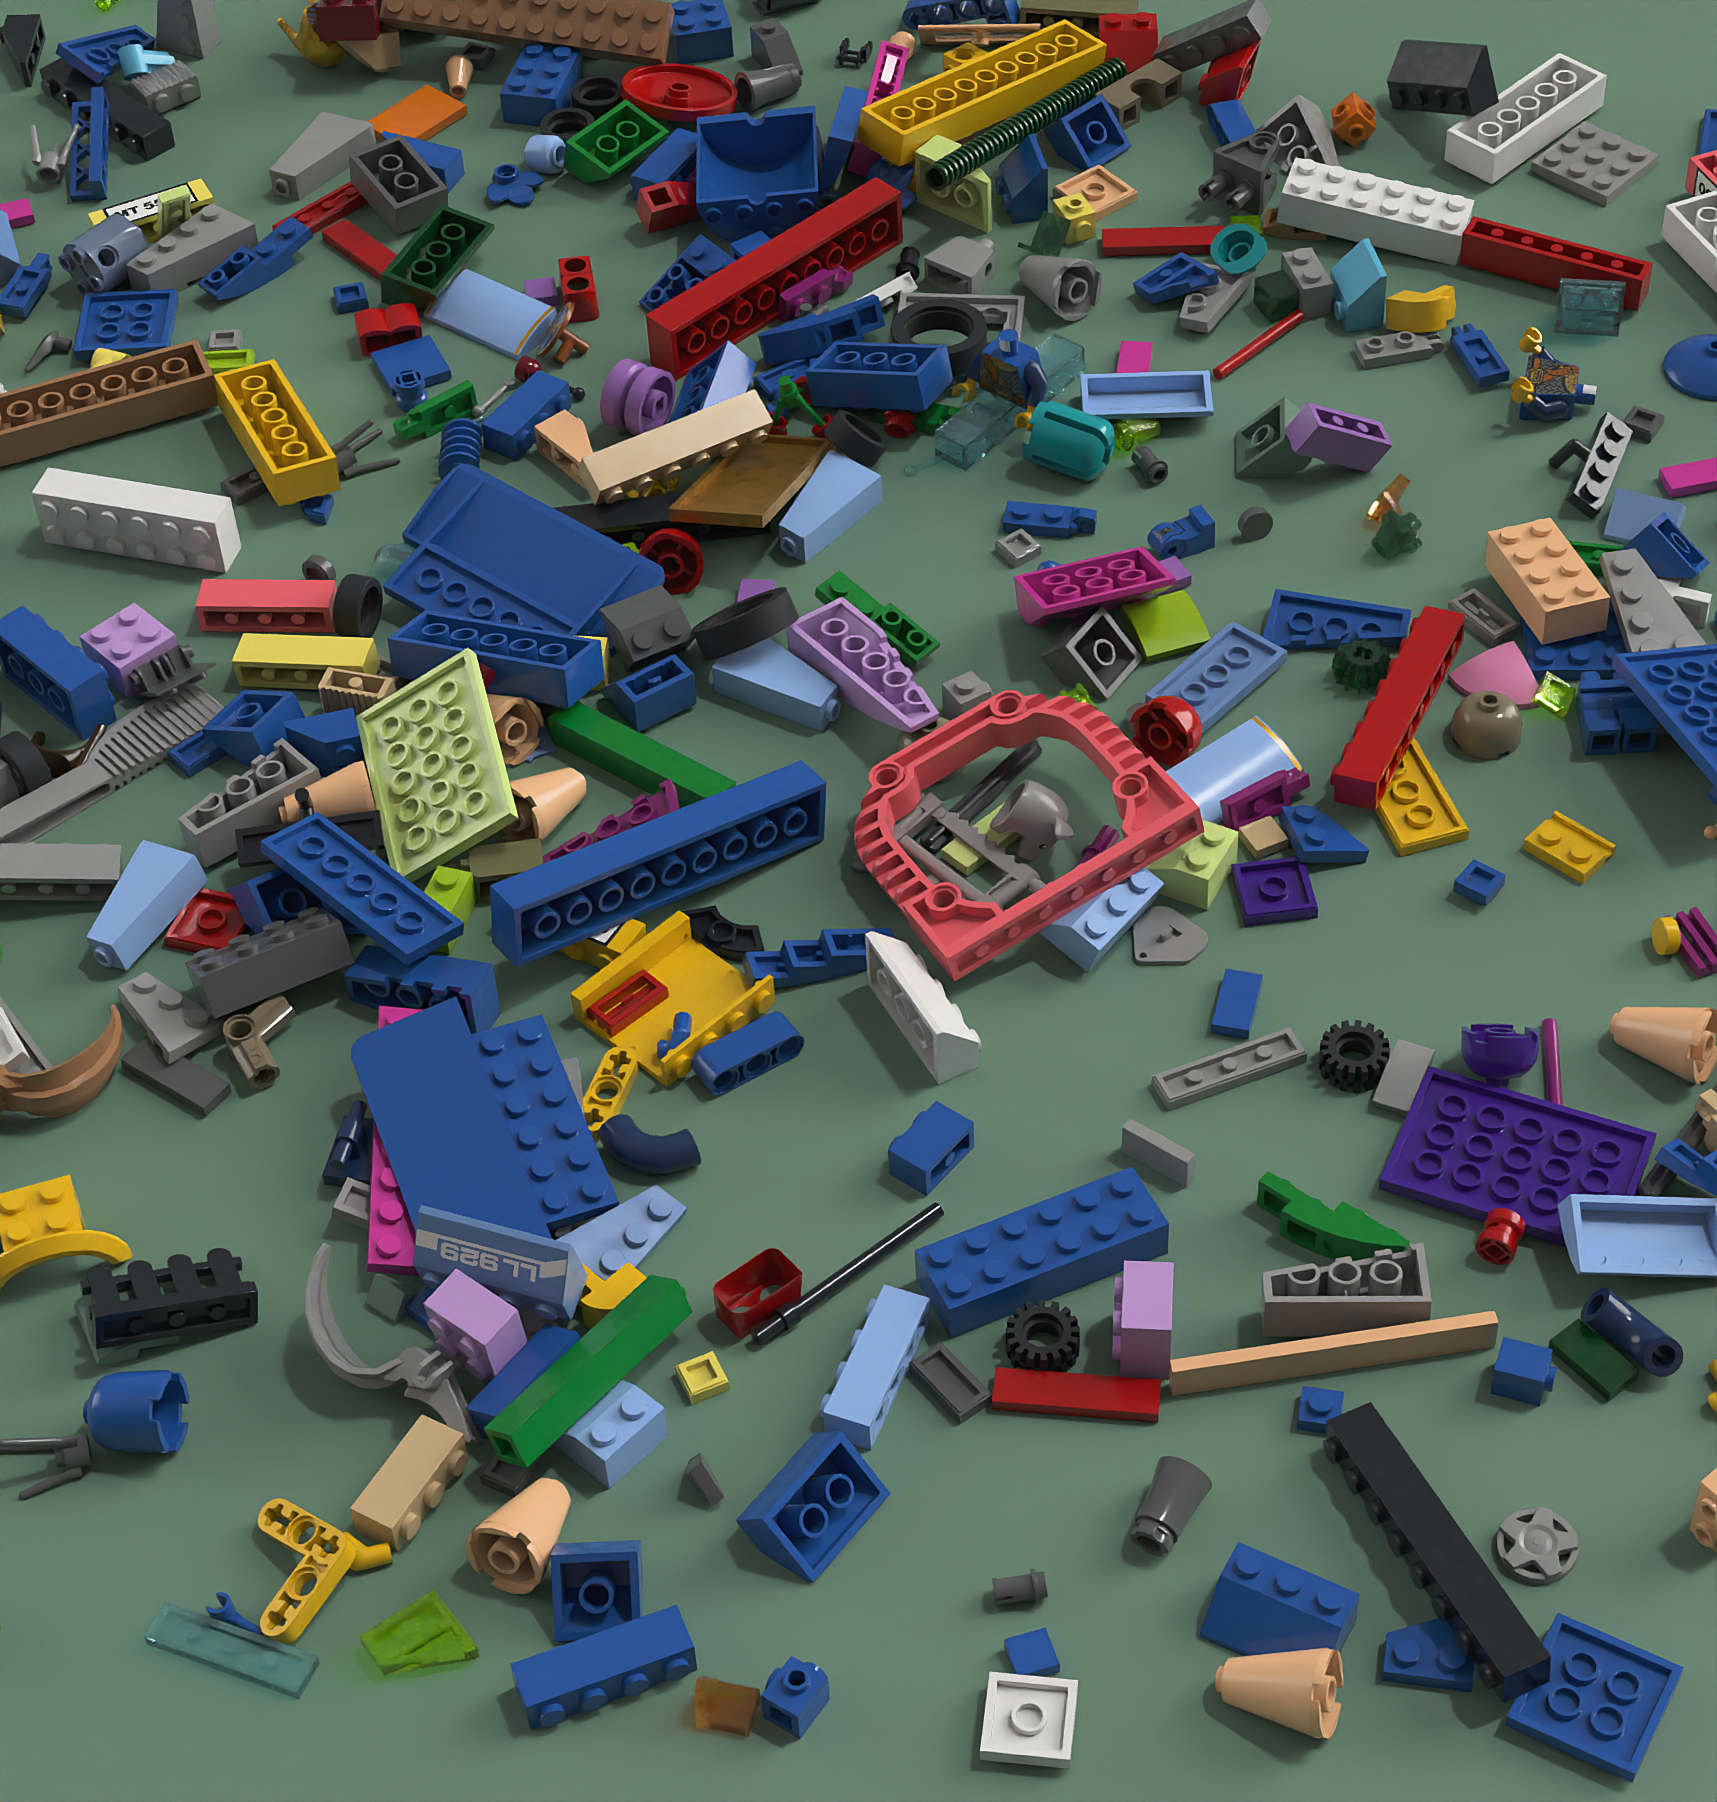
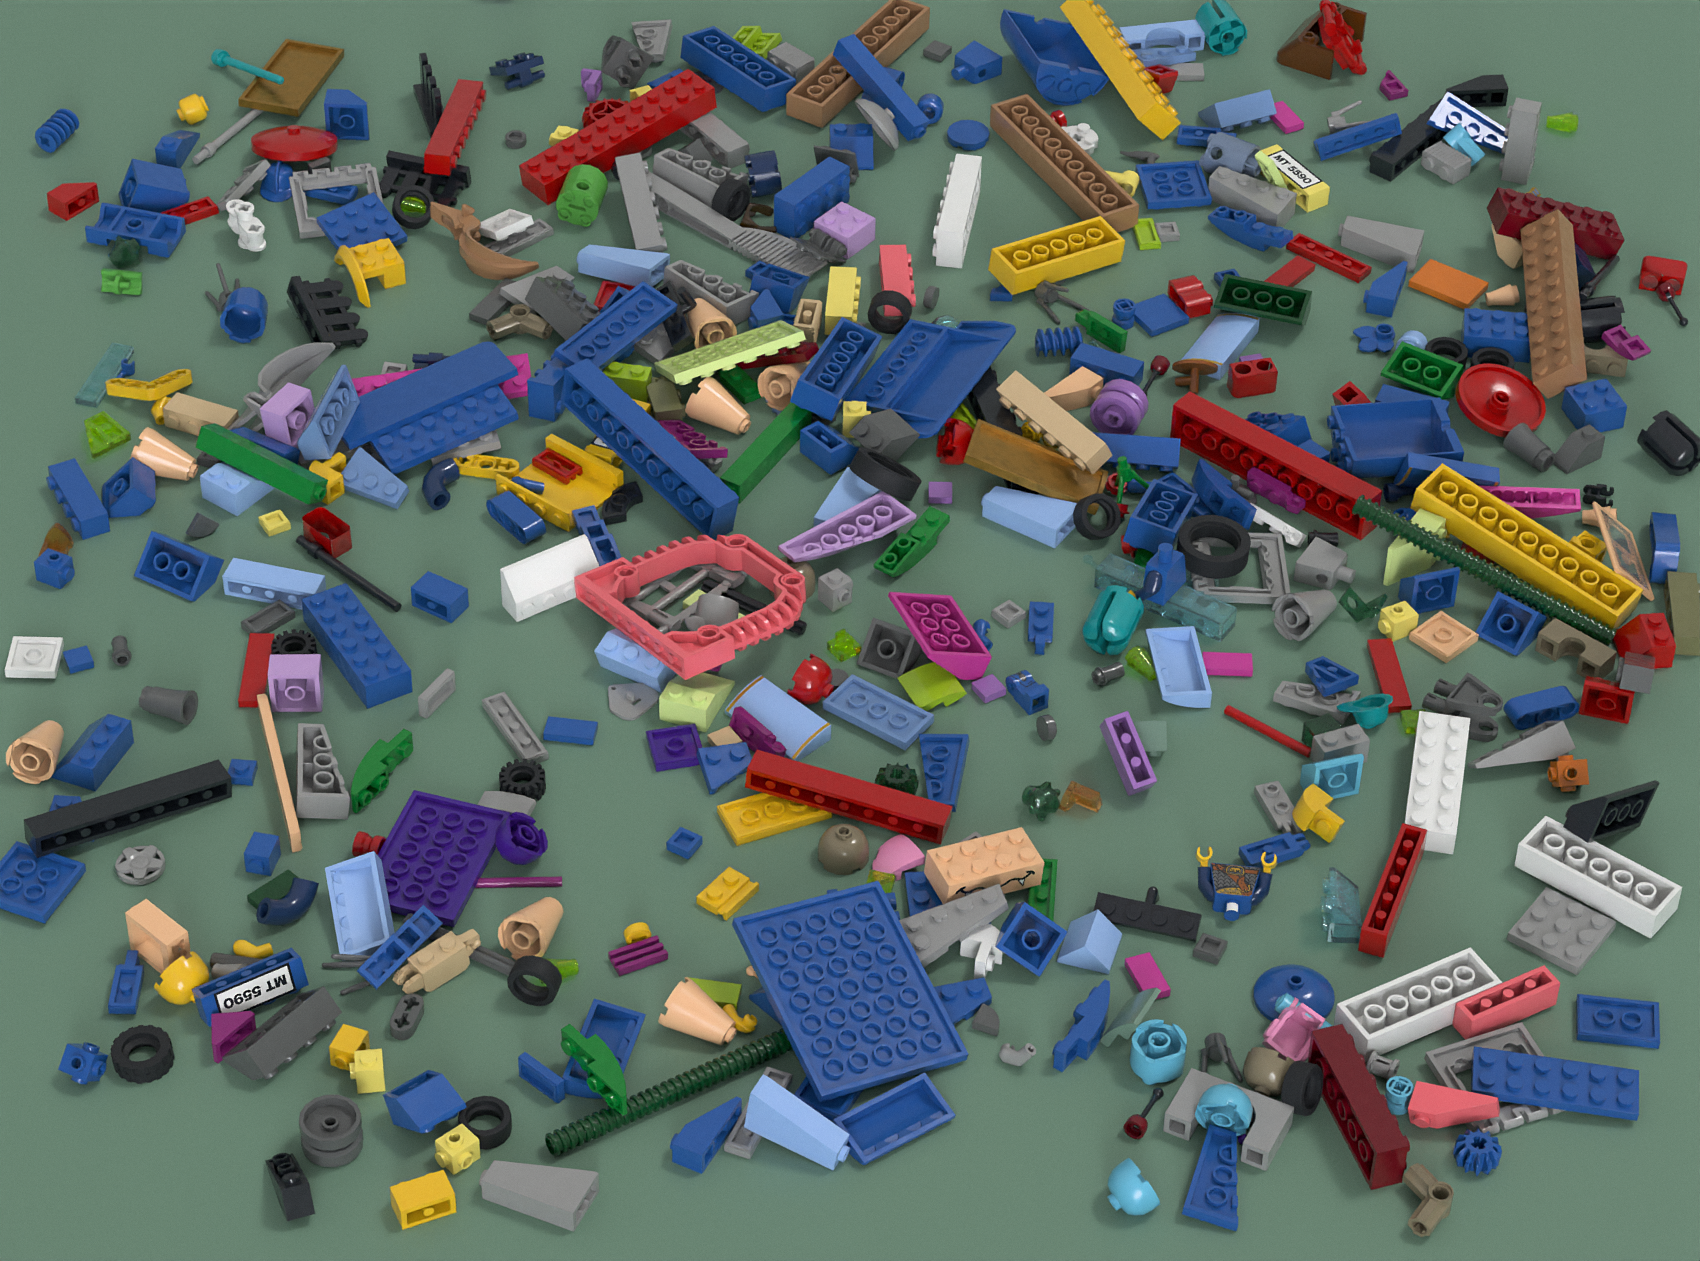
camera: 80 degrees right, 5 degrees down
dark grey brick [349,134,448,236] -> none
light grey hinge [472,377,516,418] -> none

